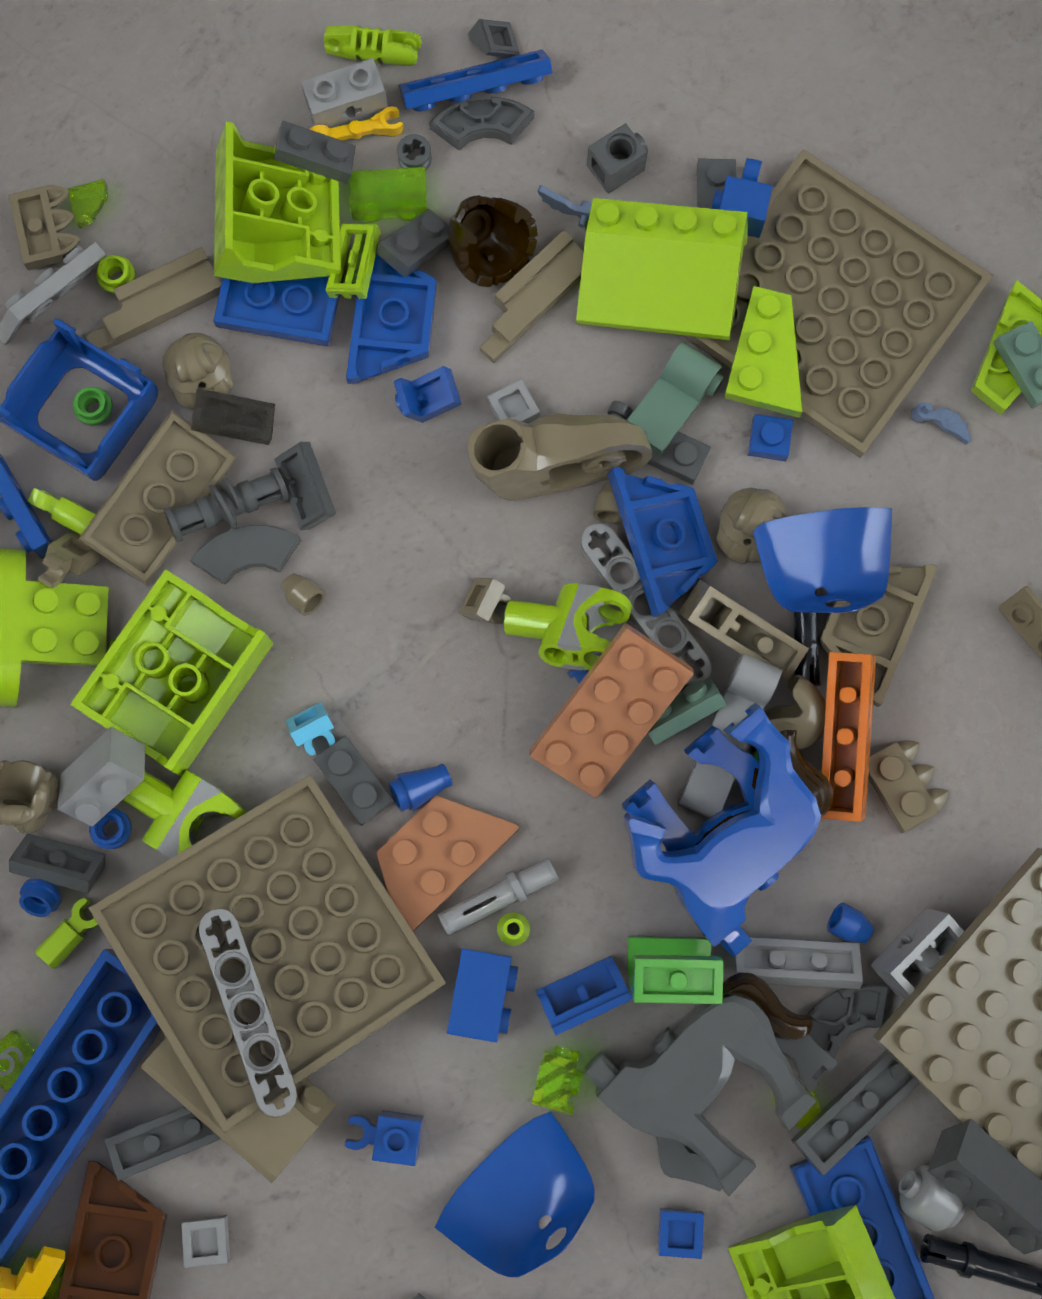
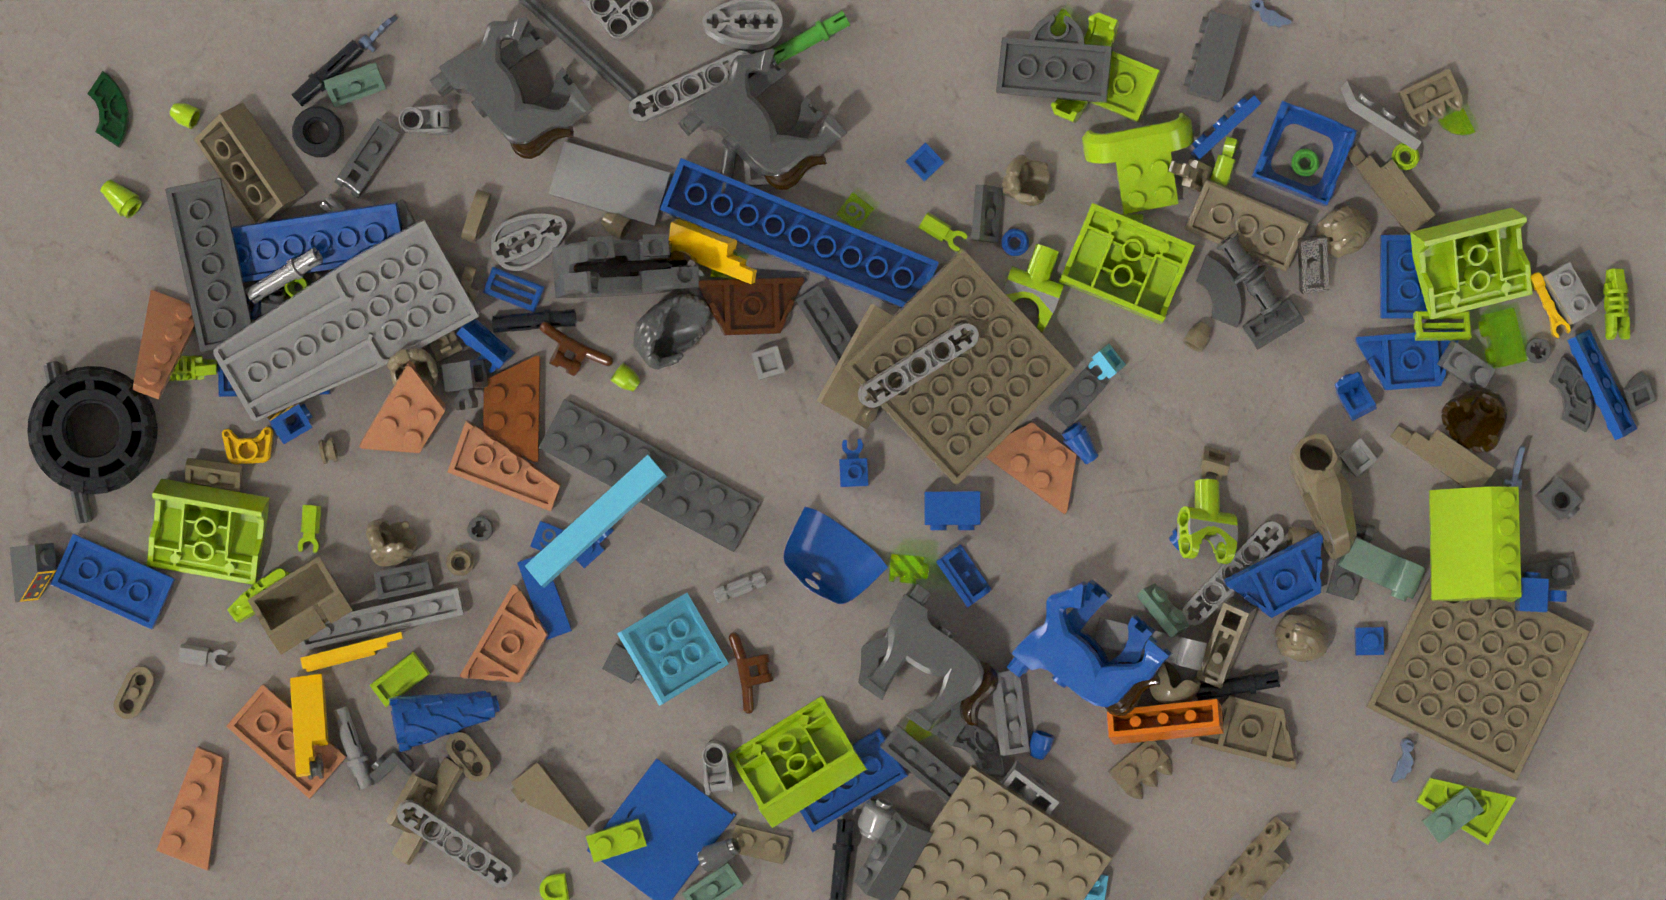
camera: 75 degrees right, 10 degrees up
blue plate [19,879,62,917] -> none
light grey brick [57,727,145,827] -> none
dark grey plate [274,120,356,184] -> none
light grey pin [438,858,559,936] -> none
lime hose [497,912,530,946] -> none
nougat plate [529,623,694,799] -> none
bright green panel [627,936,723,1004] -> none
blue plate [657,1208,704,1259] -> none
lime wing [724,286,802,418] -> none
blue piece [753,507,892,613] -> none

